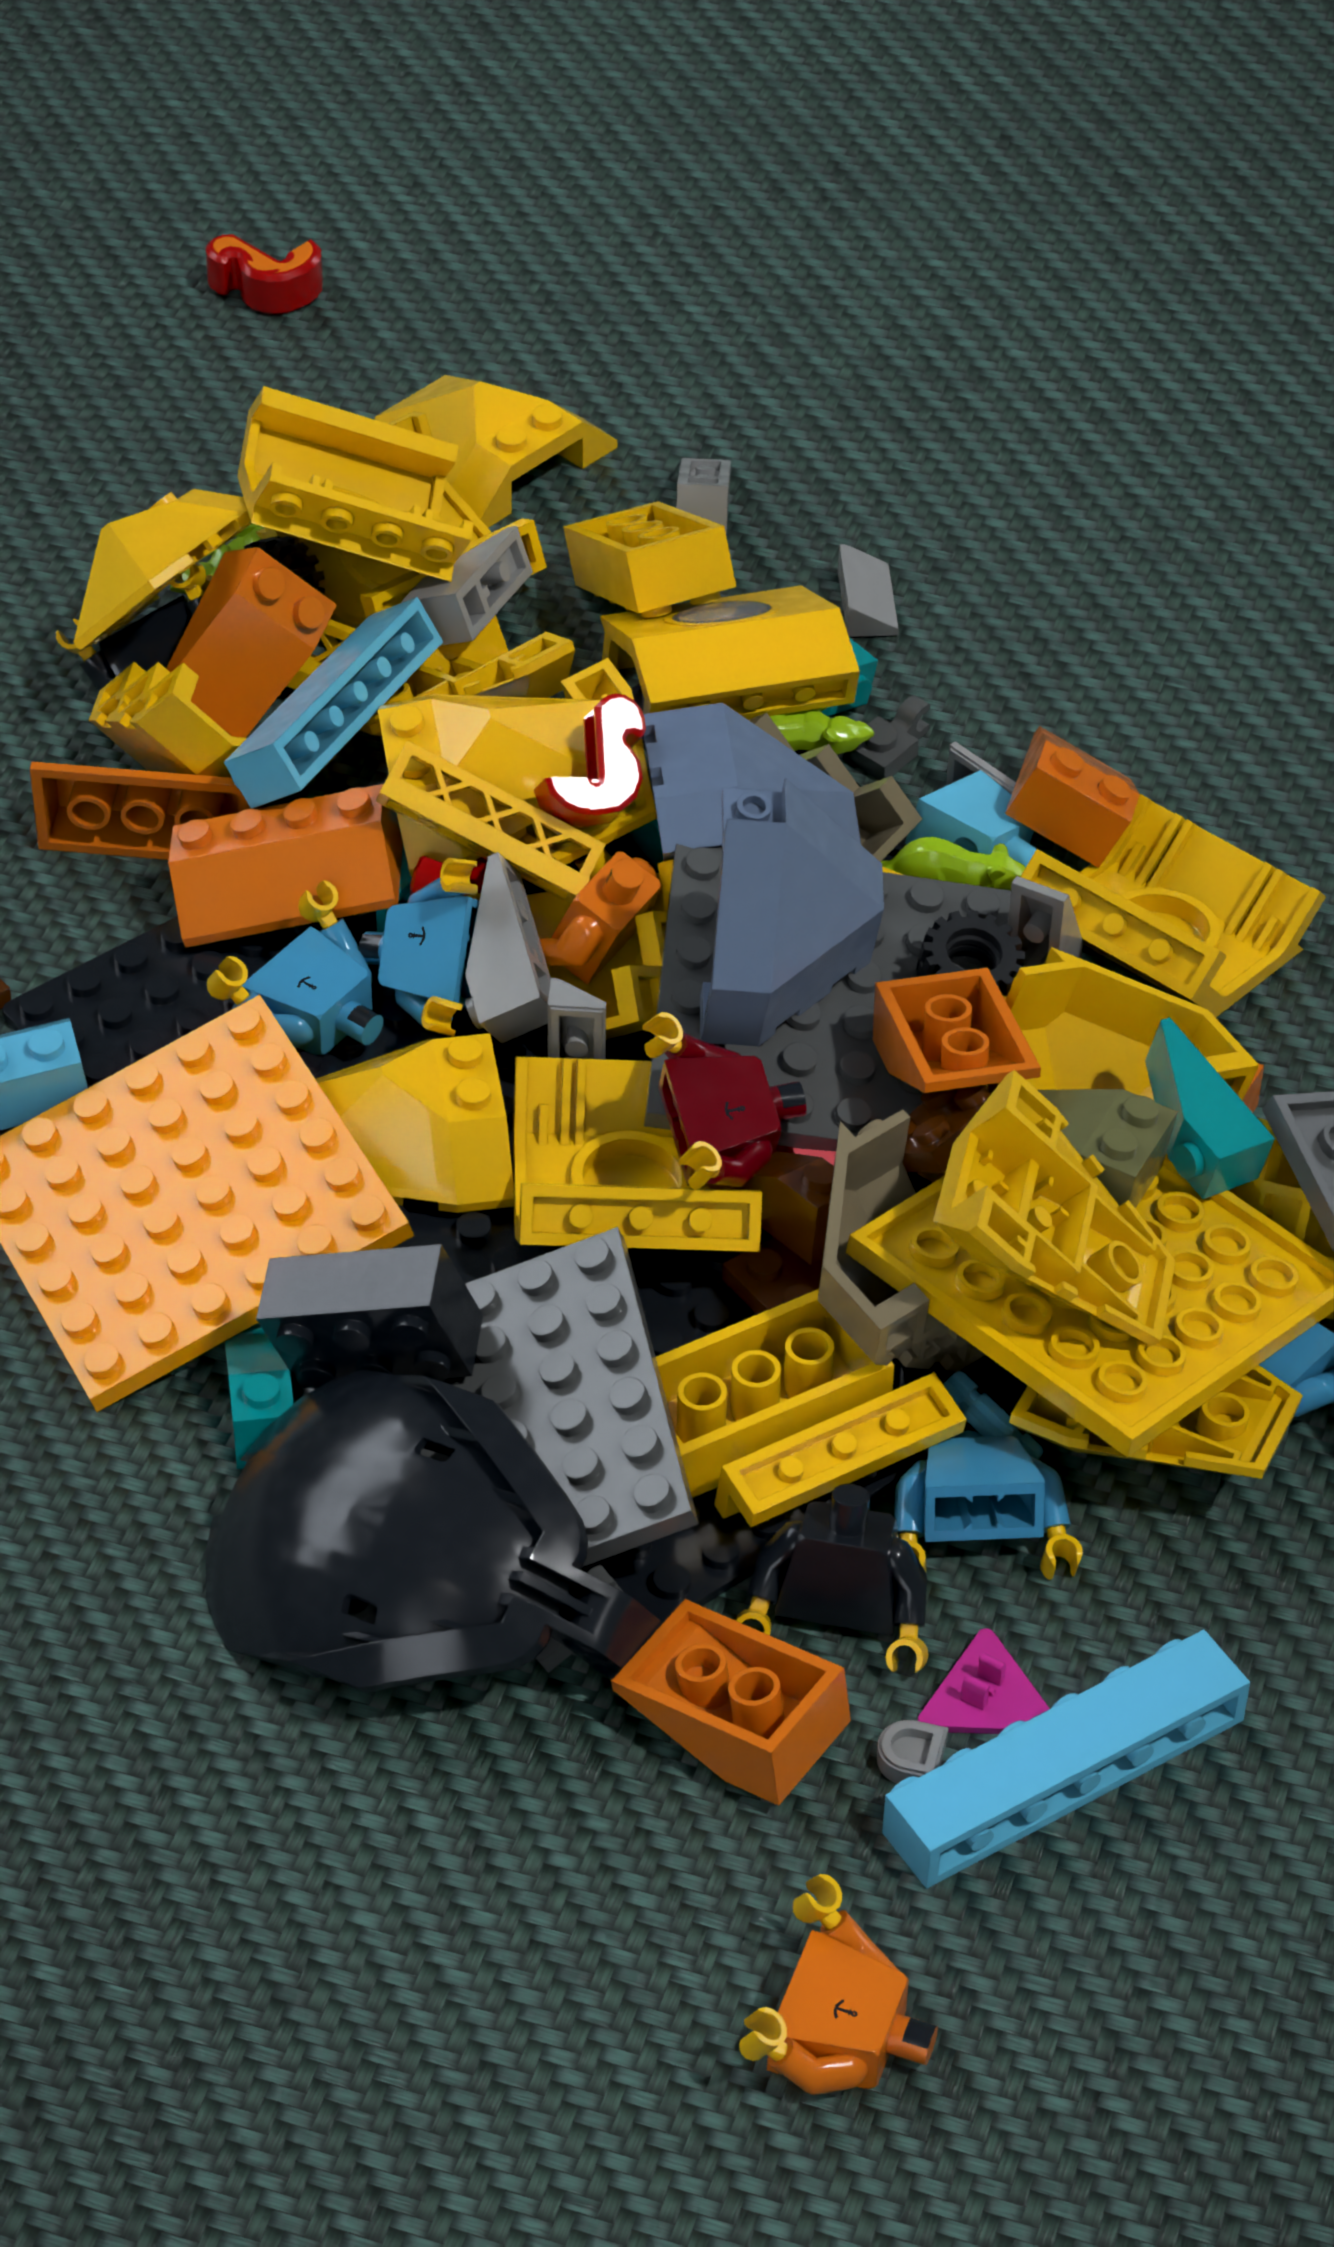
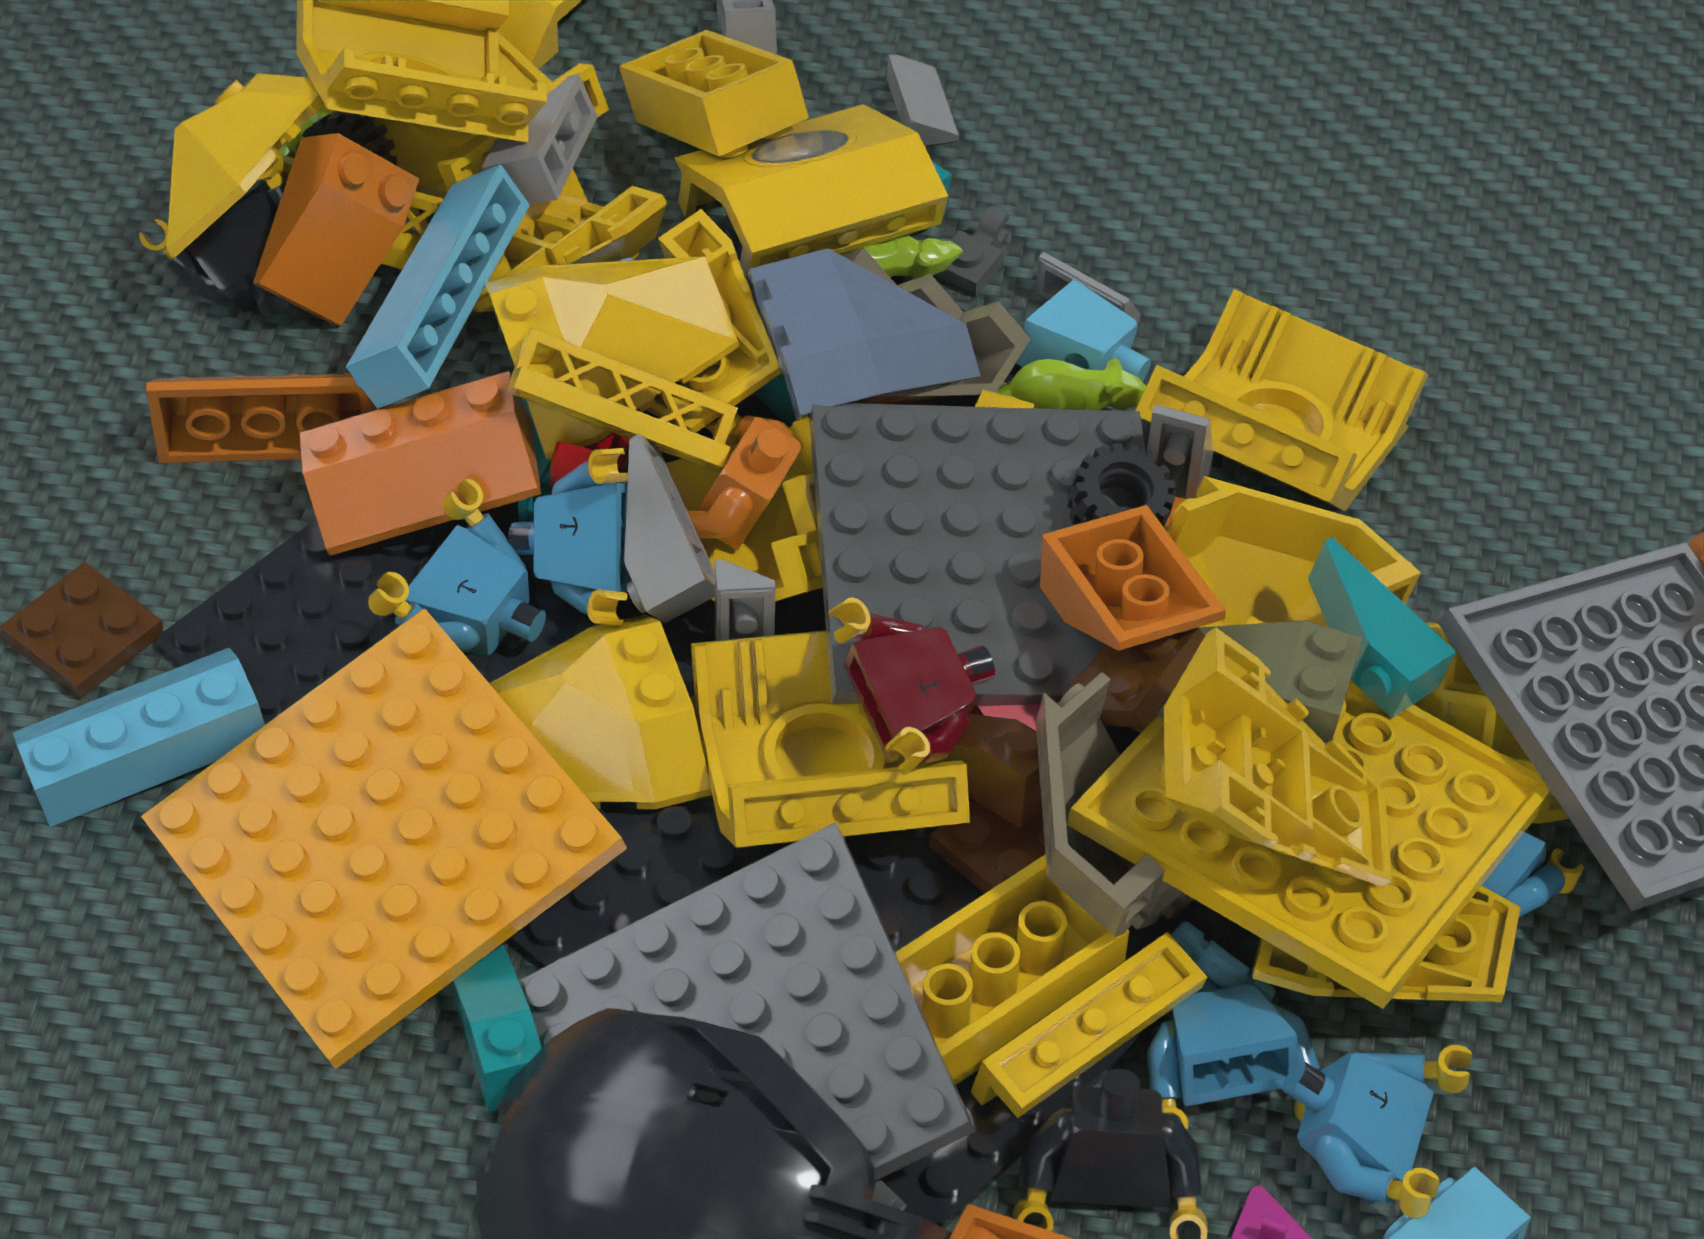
camera: 10 degrees left, 5 degrees up
yellow panel [89,662,336,778] -> none
black brick [256,1244,483,1389] -> none
red animal [534,694,646,827] -> none
sand blue panel [700,777,884,1046] -> none
orange slope [1005,726,1140,868] -> none
none -> dark azure torso [1283,1045,1472,1219]

